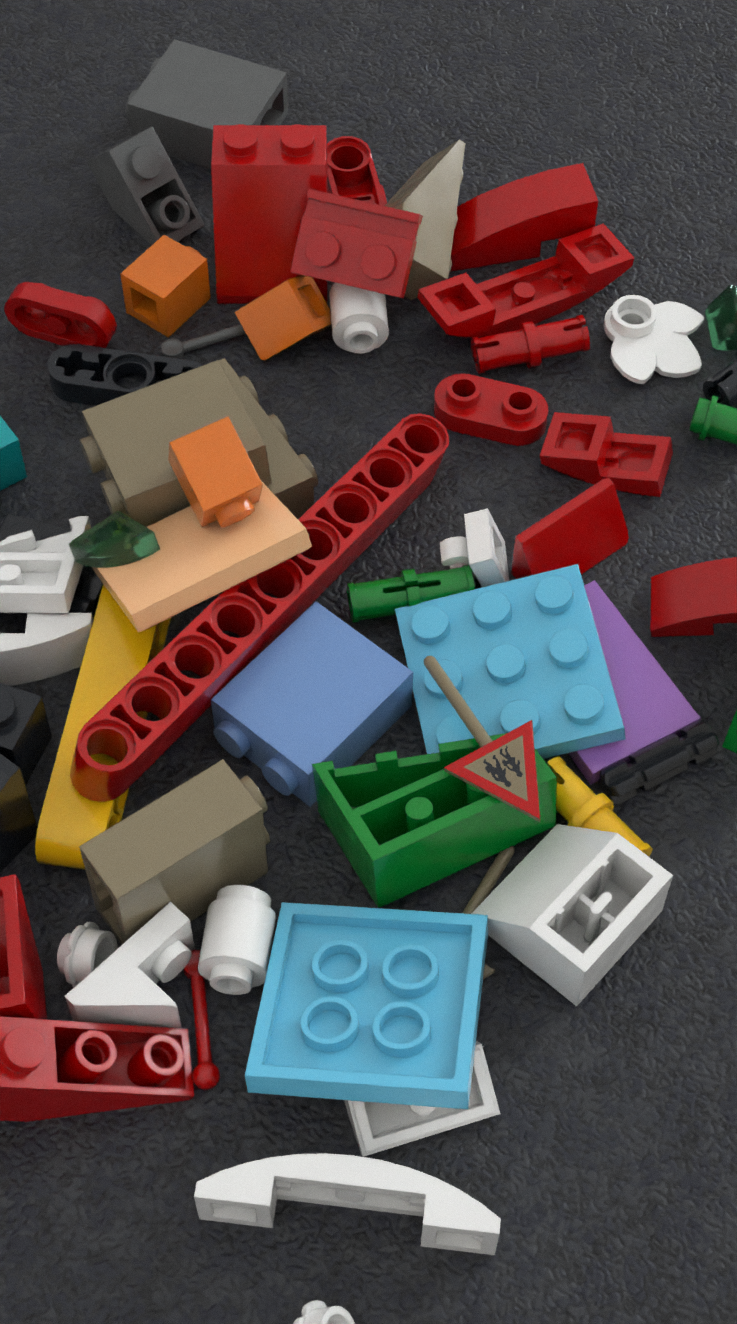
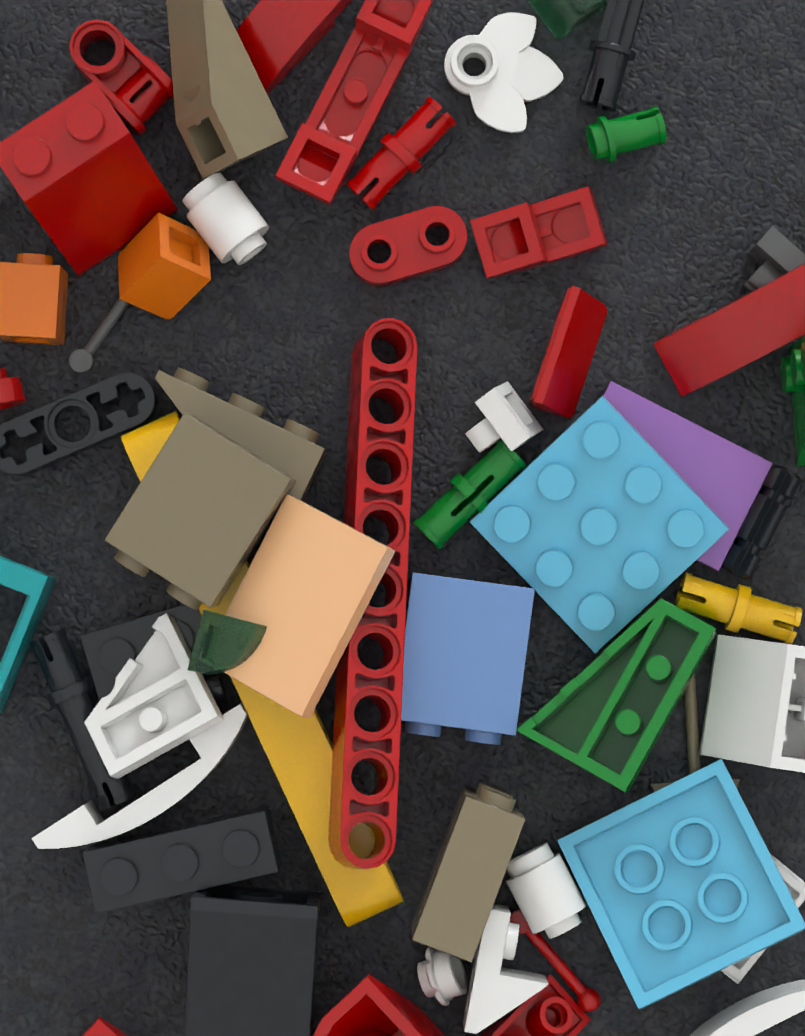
camera: 35 degrees left, 30 degrees up
orange brick [168,416,263,527] -> none
red plate [290,189,423,299] -> none
piece [424,656,541,823] -> none

